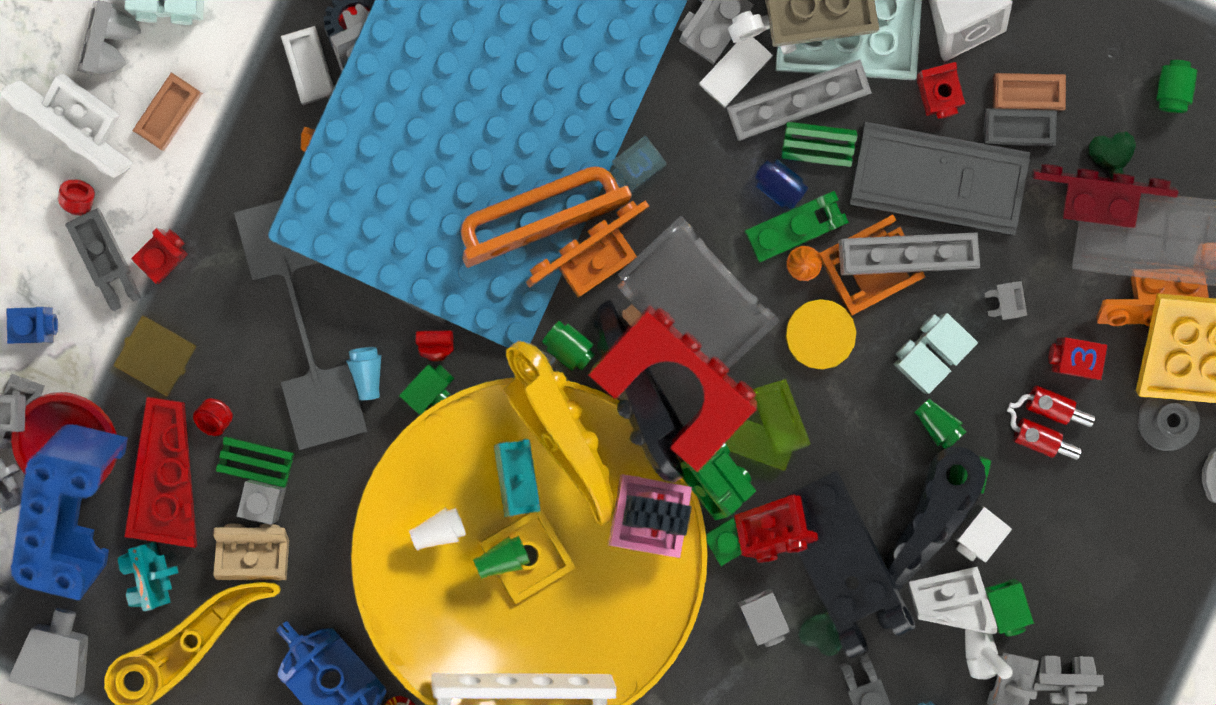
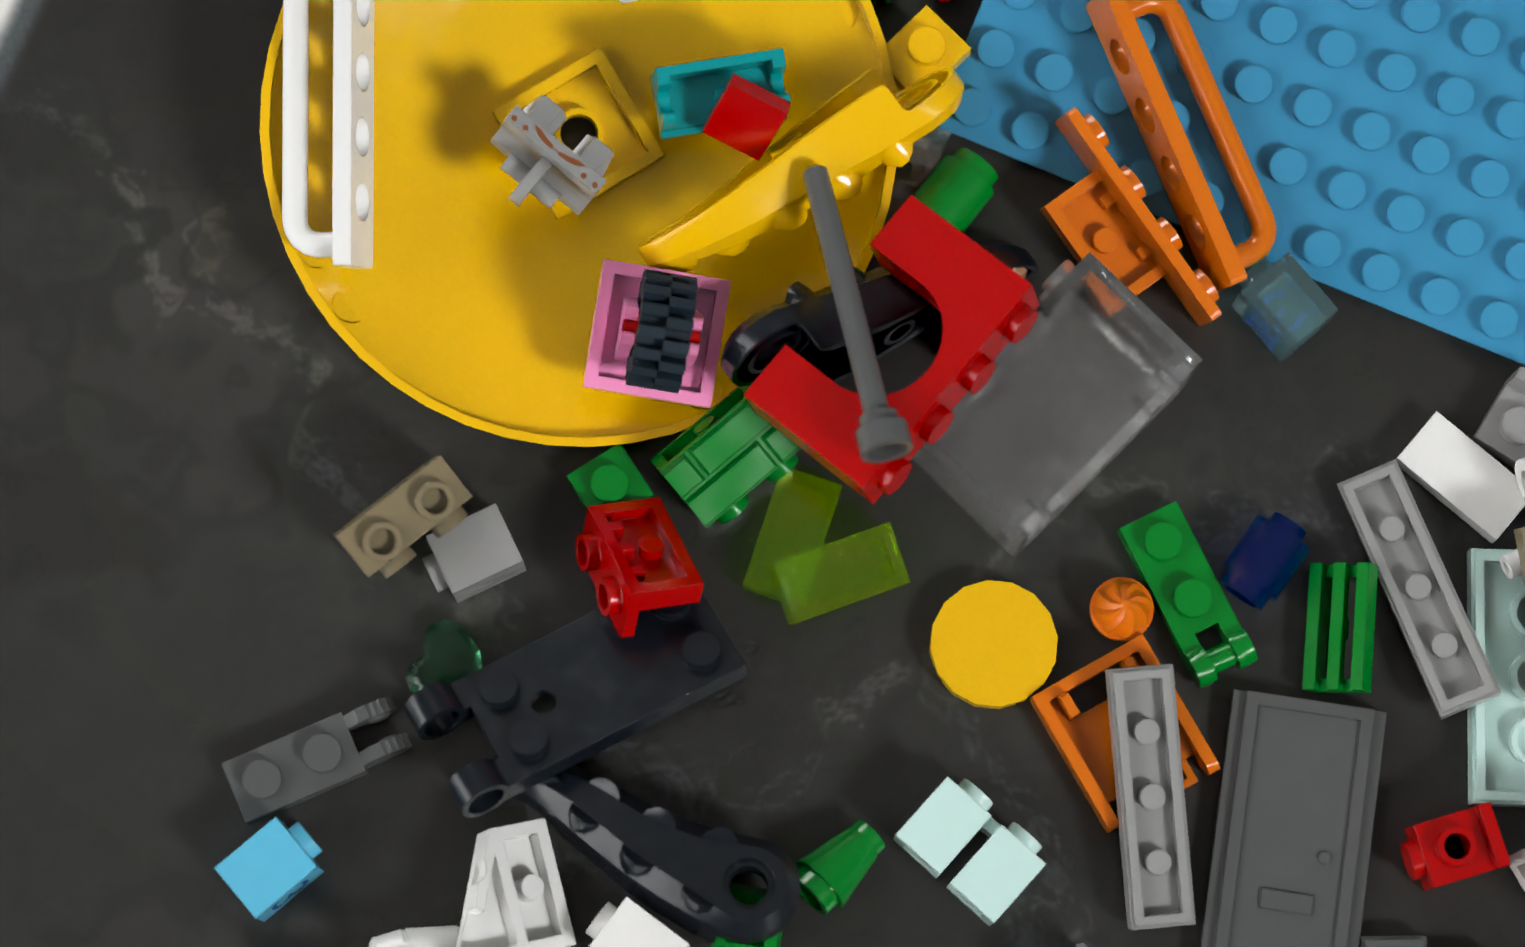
camera: 80 degrees right, 10 degrees down
green cone [473,536,530,579] -> none
none -> dark tan plate [332,455,473,579]
none -> light grey hips [489,95,614,216]
none -> red tile [702,73,791,161]
none -> dark grey piece [802,165,913,464]
none -> yellow bracket [886,5,971,92]

